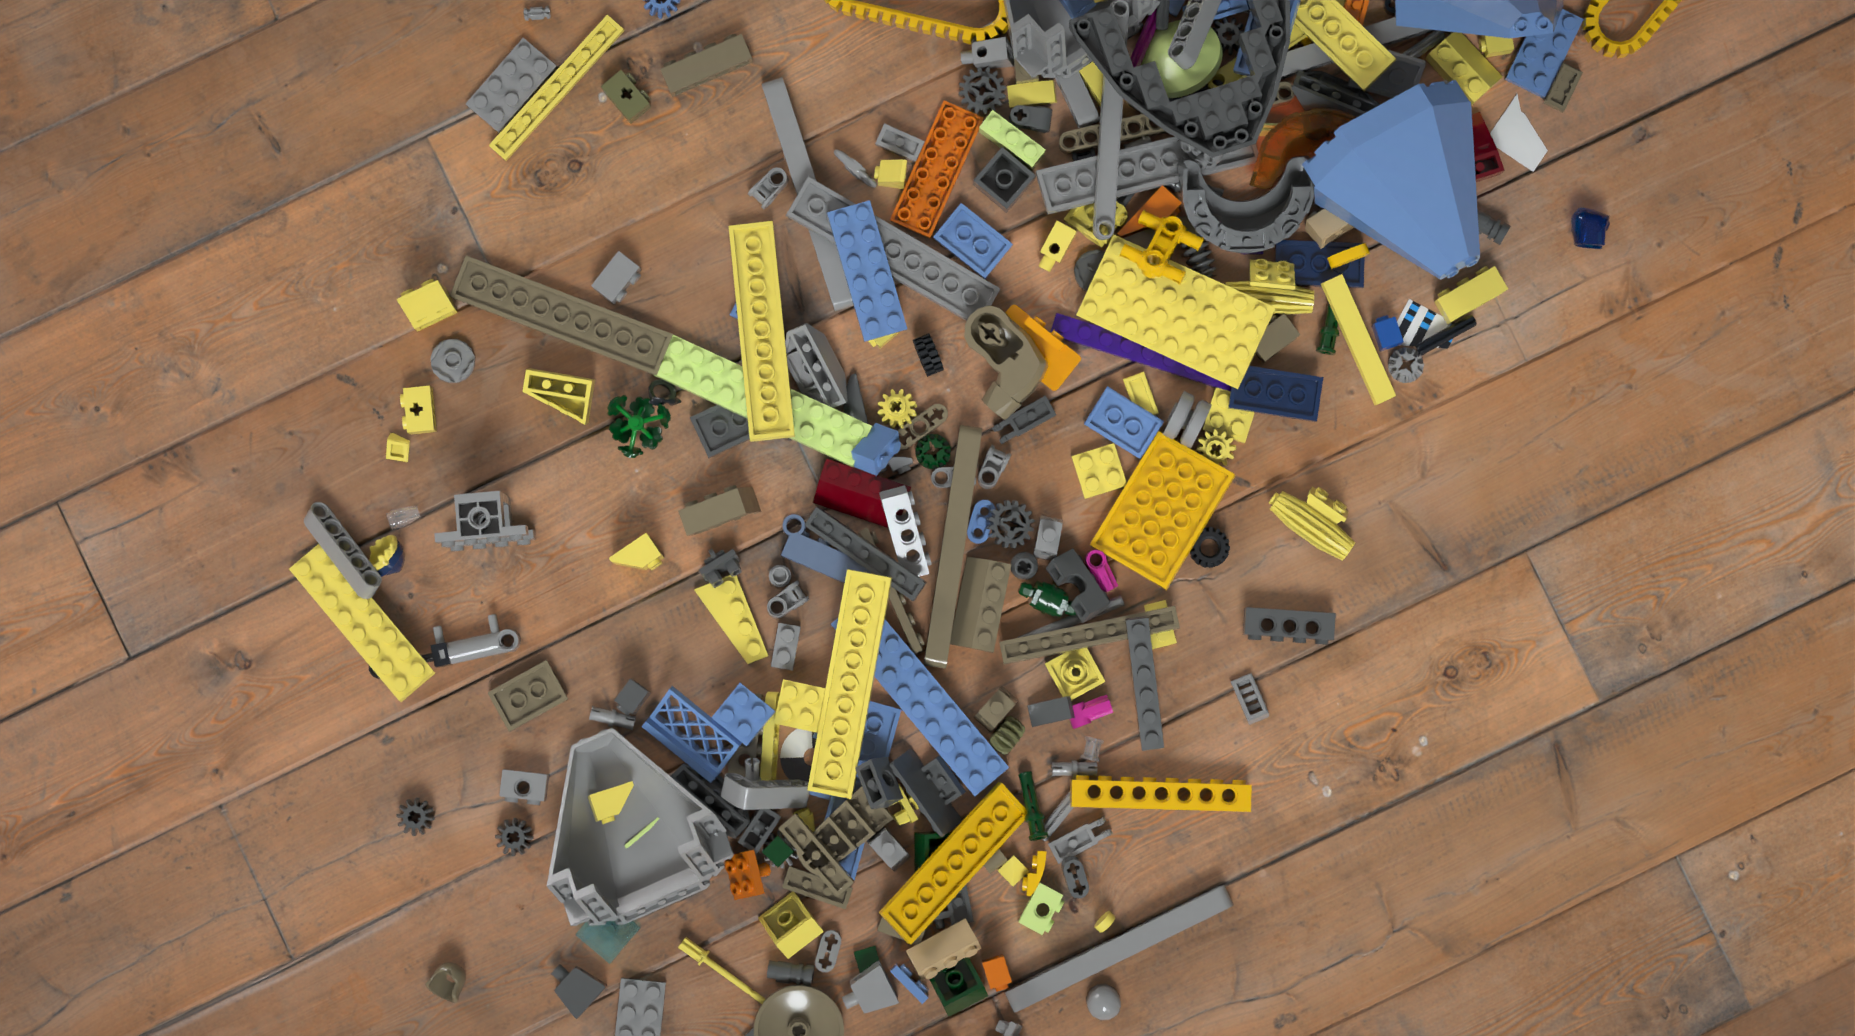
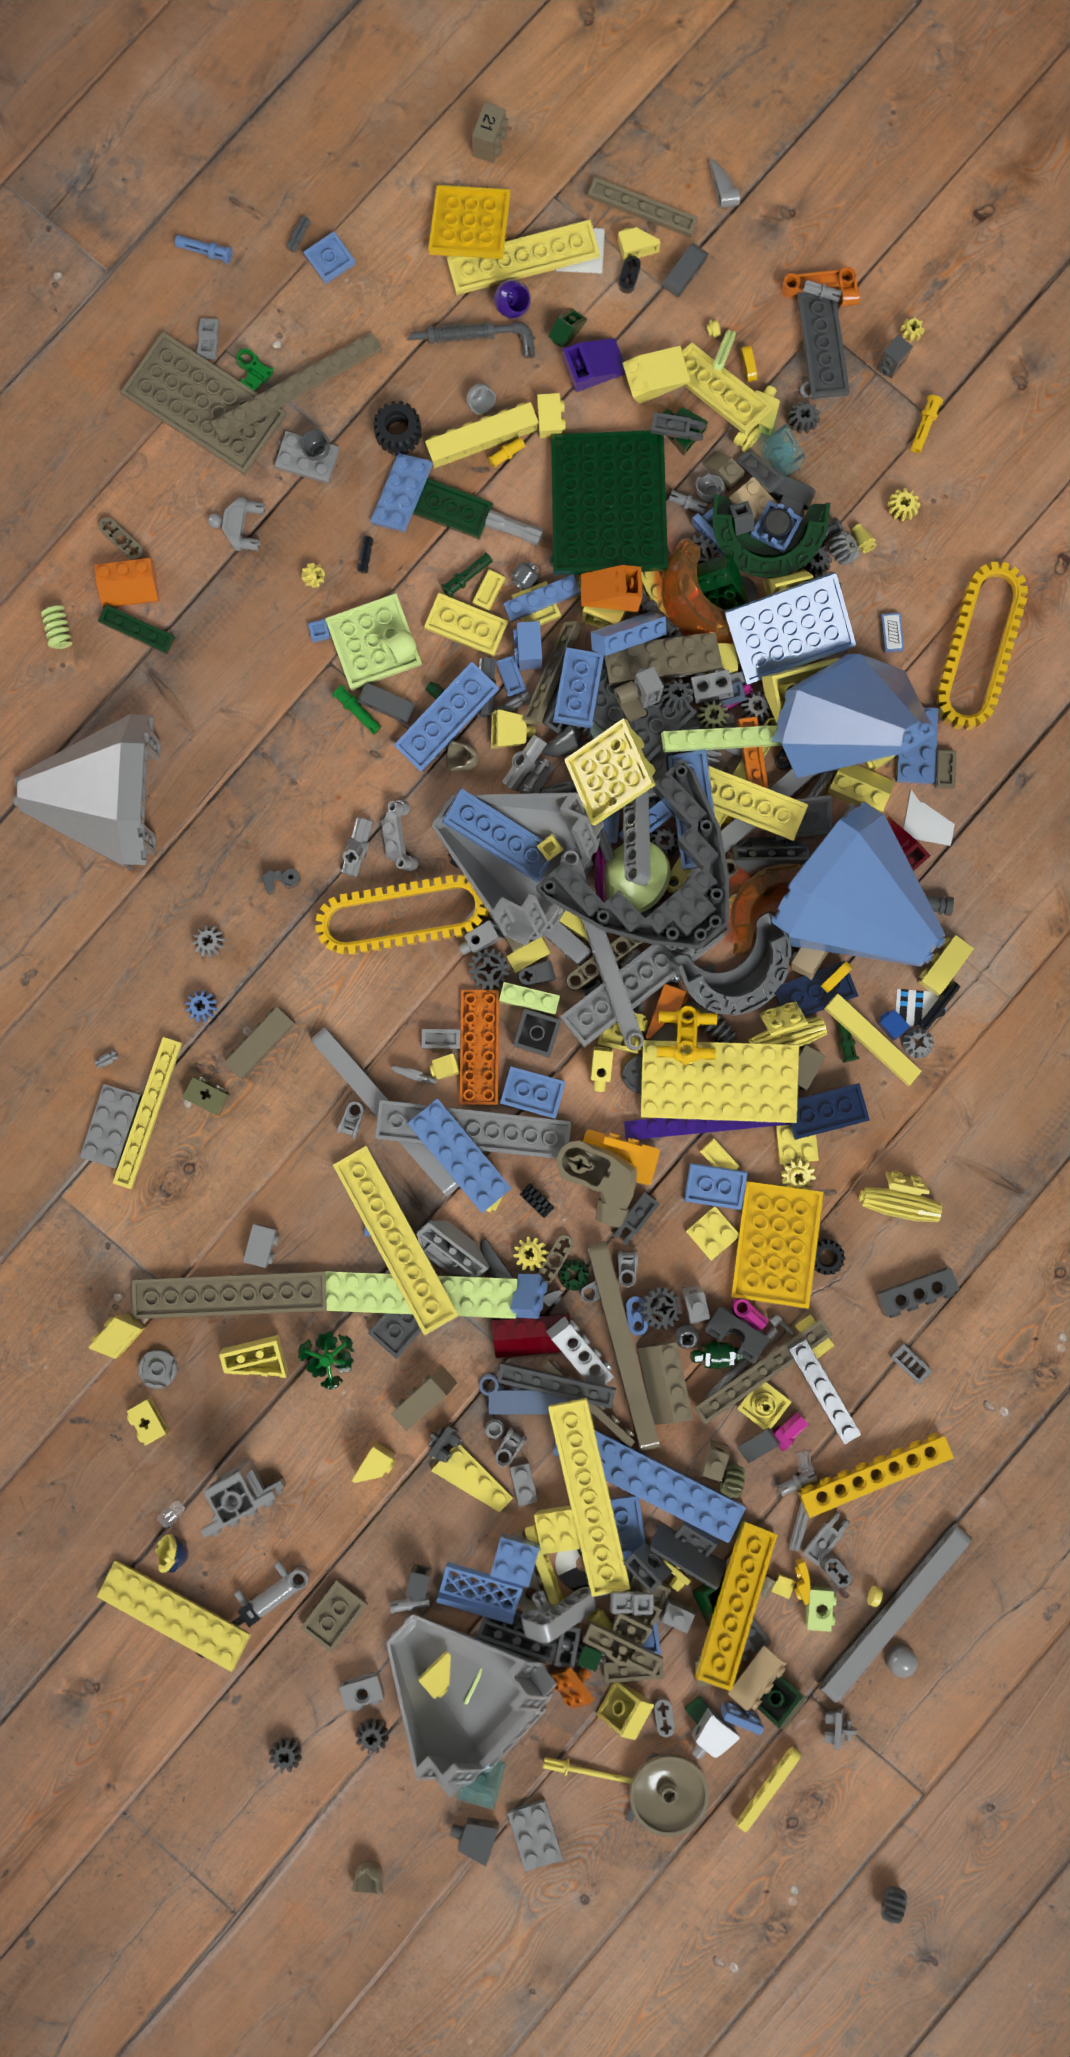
camera: 20 degrees left, 0 degrees up
light grey beam [304,502,382,599] -> none
light yellow slope [386,433,410,462] -> none
black piece [648,379,681,406] -> none
dark grey axle [767,960,815,986] -> none
orange brick [982,954,1012,992] -> none
dark green pin [1018,771,1049,841] -> none
light grey wheel [1162,391,1212,448] -> none
clear blue piece [1571,207,1610,249] -> none
none -> light grey slope [610,1591,654,1615]
none -> light grey hand [769,1314,795,1335]

